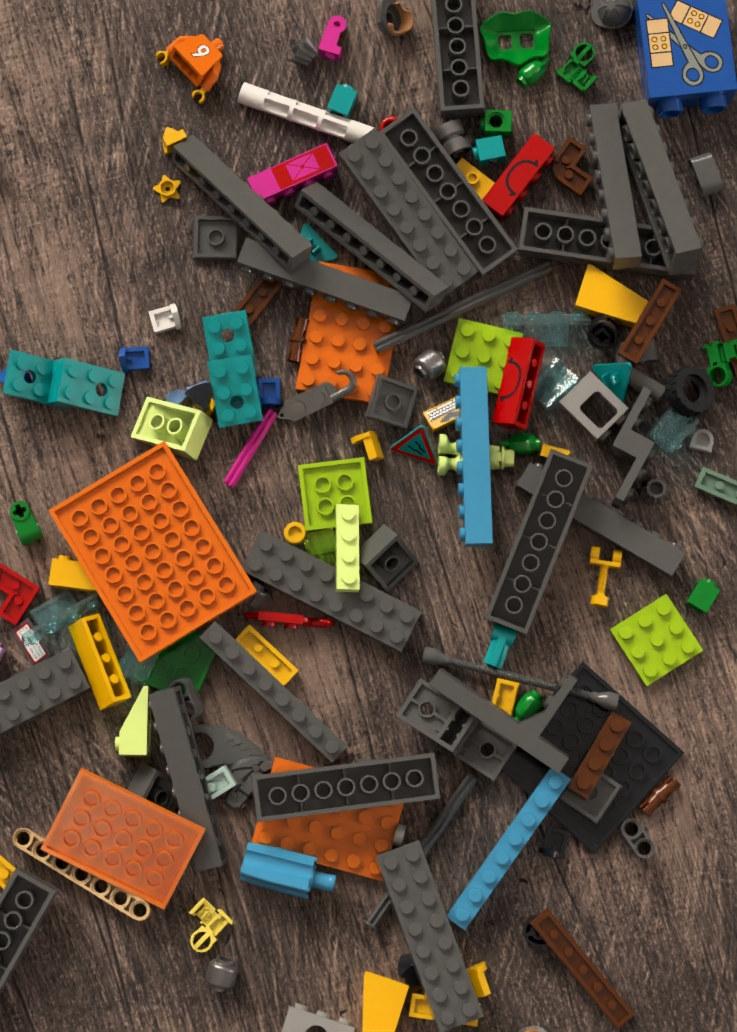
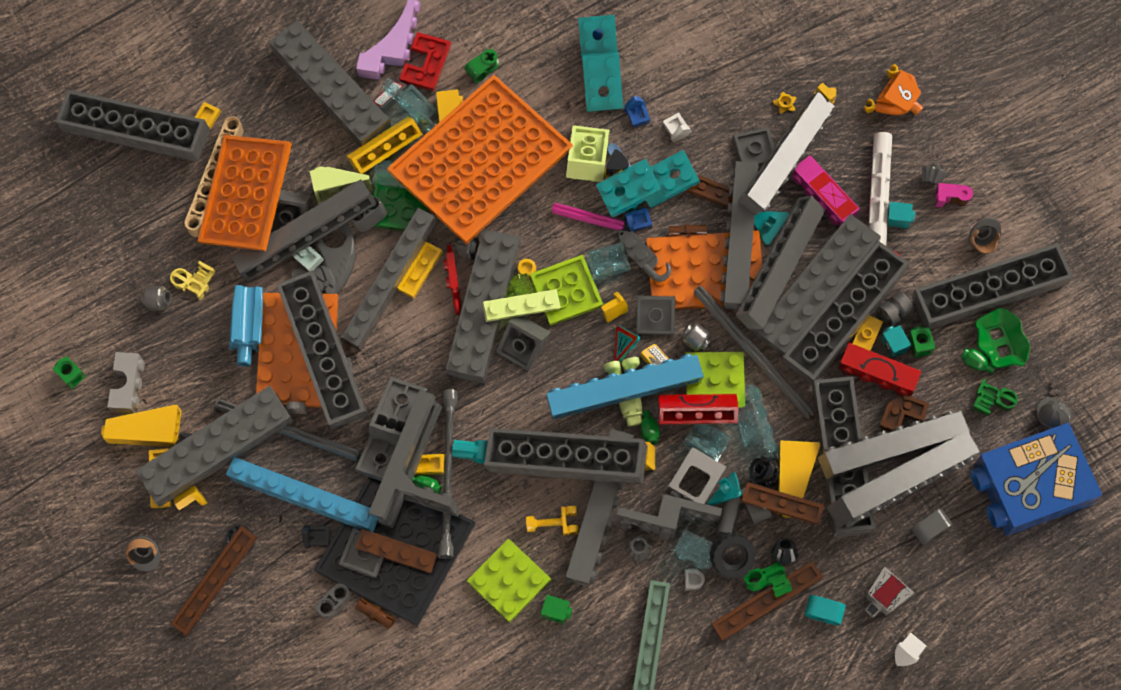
camera: 80 degrees right, 10 degrees down
none -> clear light blue bracket [586,242,630,280]
none -> black piece [771,537,799,565]

